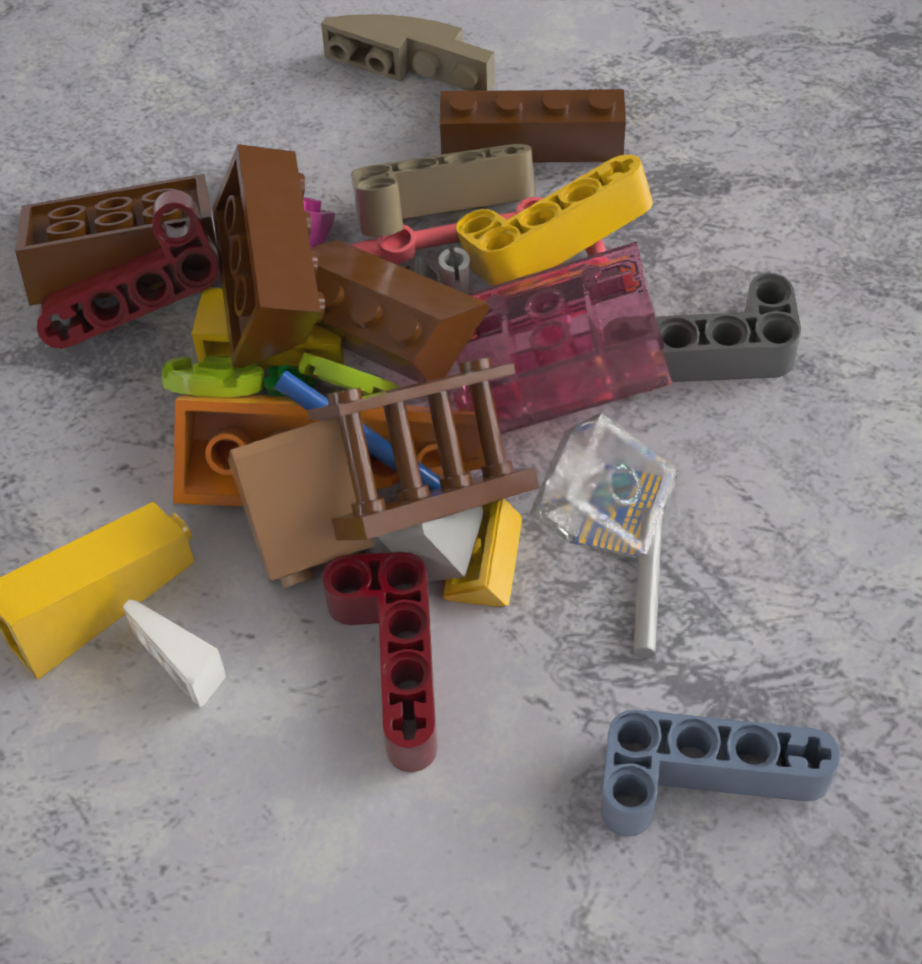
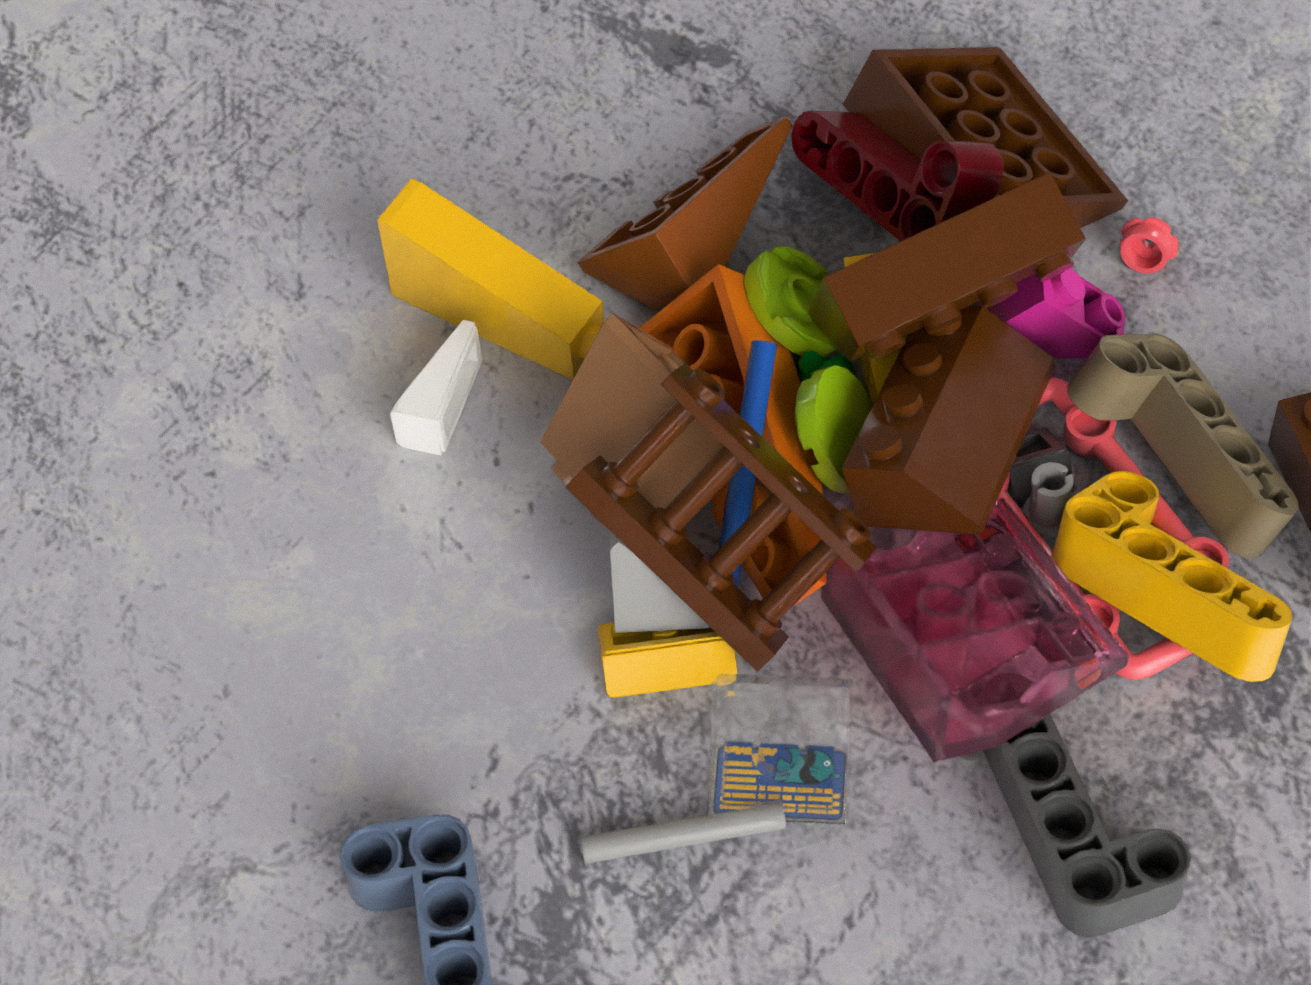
camera: 75 degrees right, 0 degrees up
dark red beam [322,552,437,772] -> none
none -> dark orange wedge [578,116,792,309]

